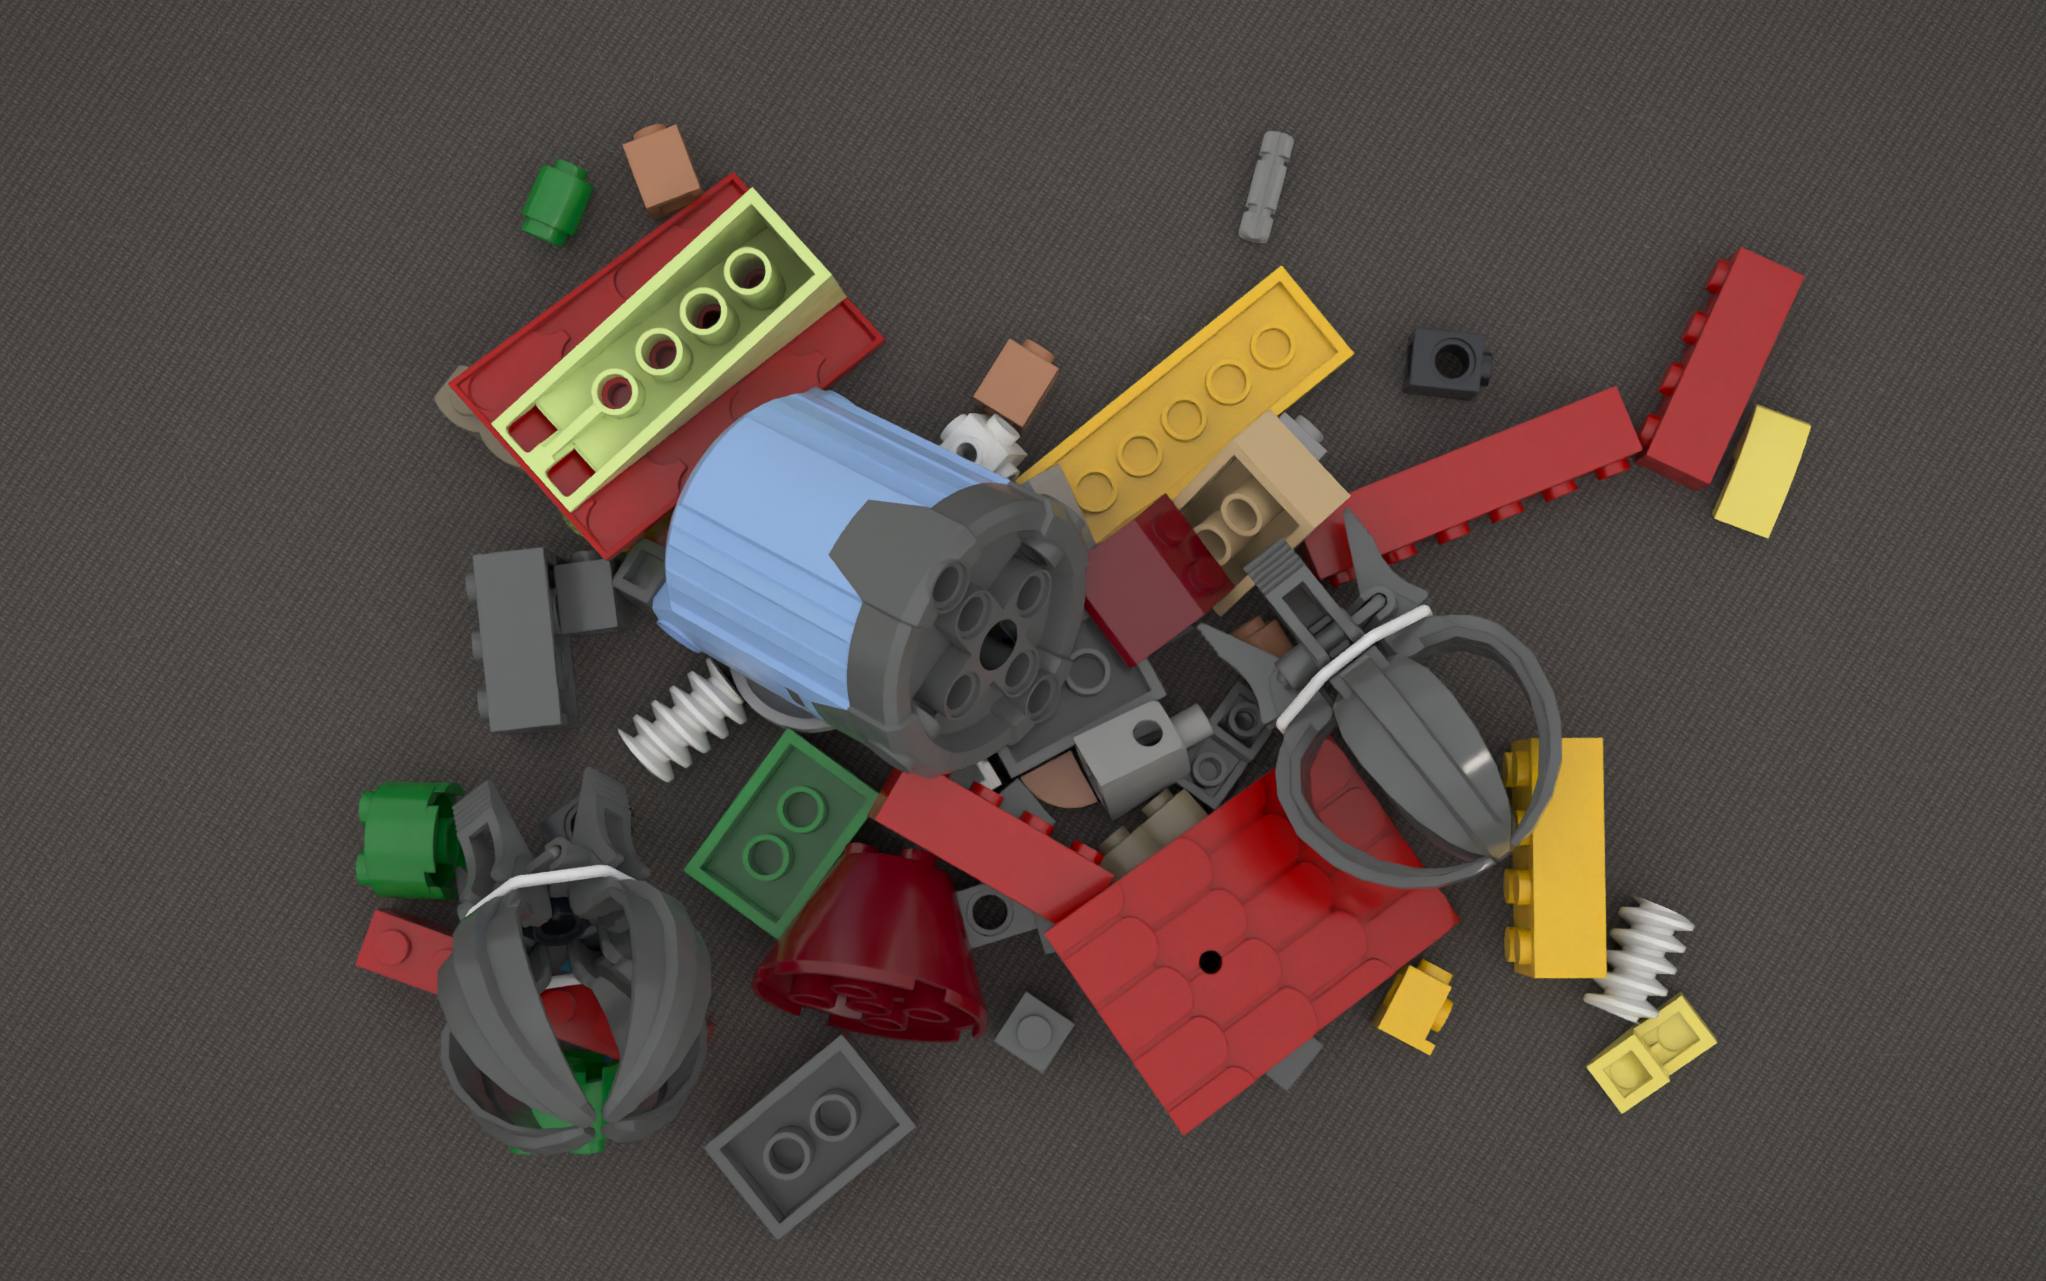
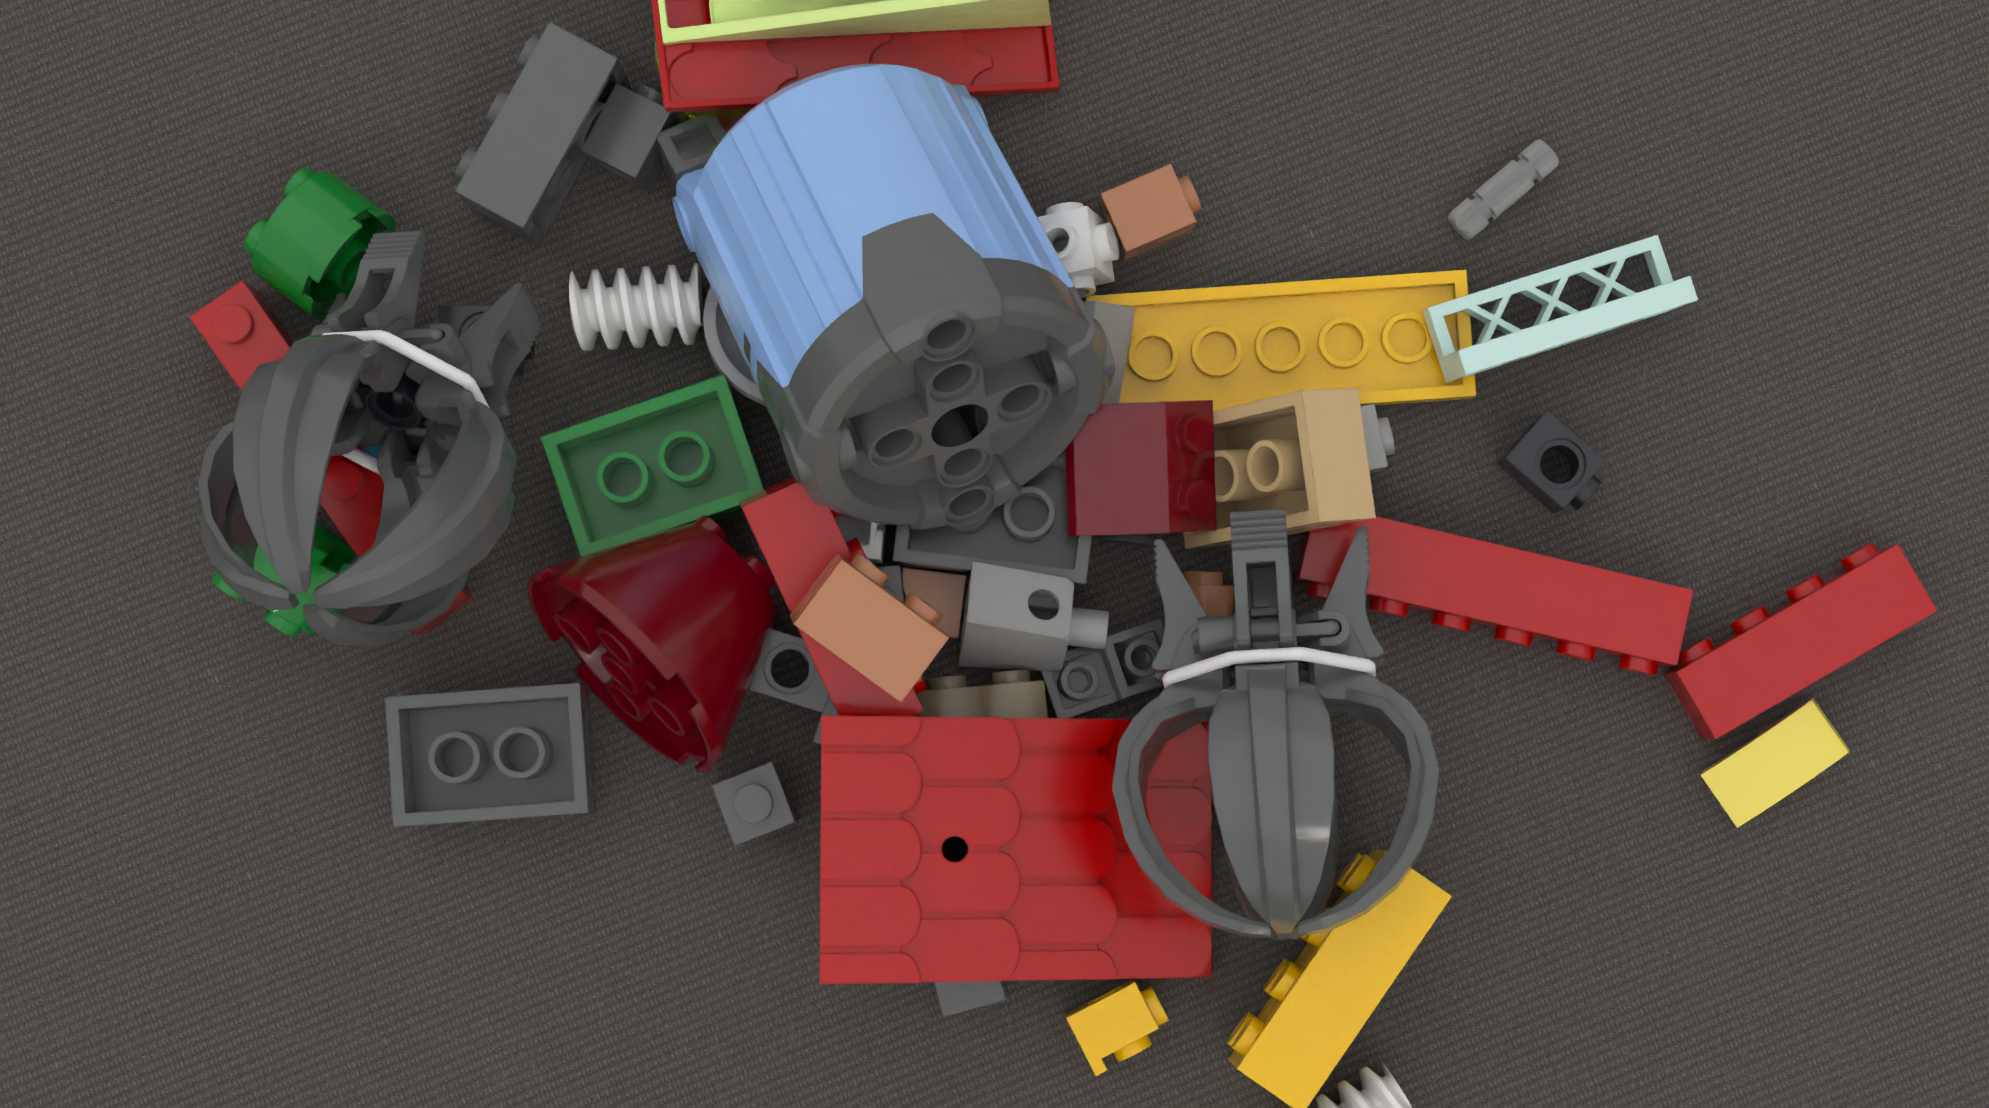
camera: 30 degrees right, 0 degrees up
none -> nougat brick [790,553,949,702]
none -> light aqua fence [1422,235,1698,383]

